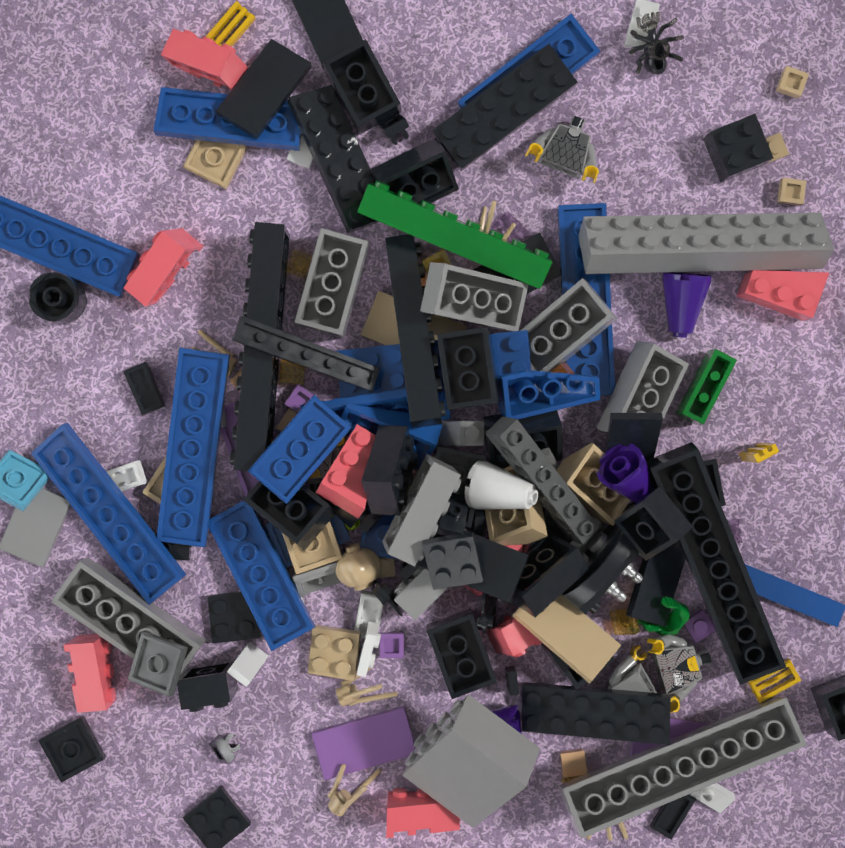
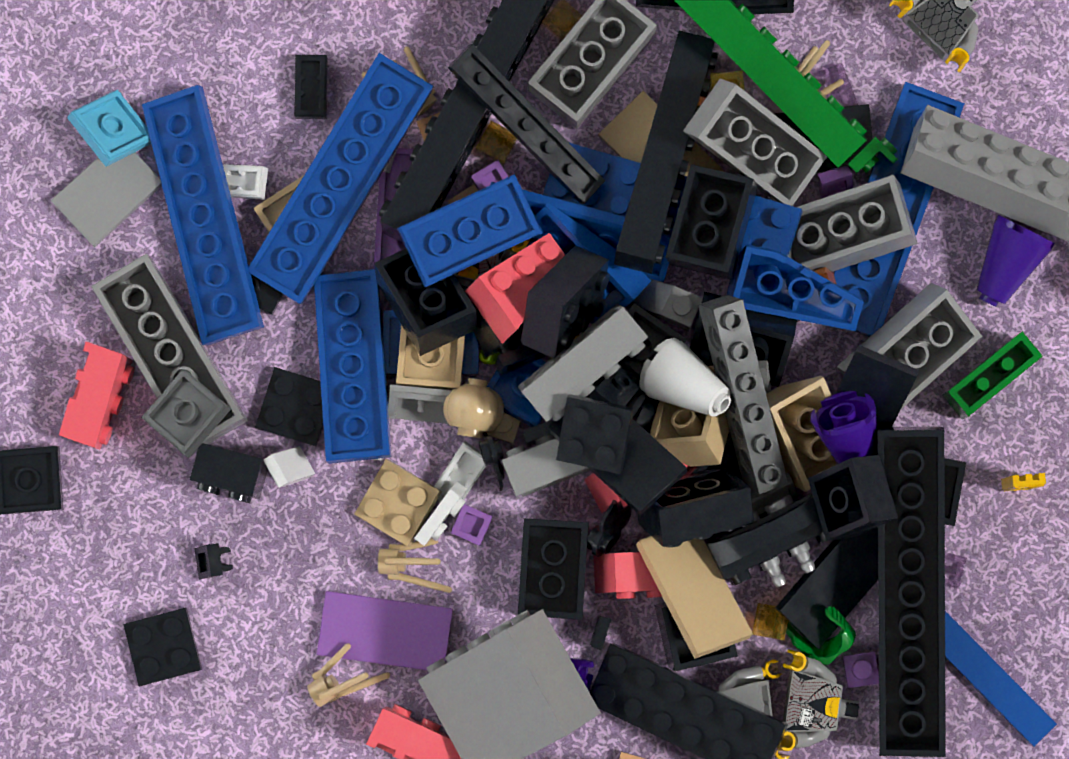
camera: 30 degrees right, 5 degrees down
none -> medium lavender plate [818,165,853,198]
none -> green bracket [848,137,898,173]

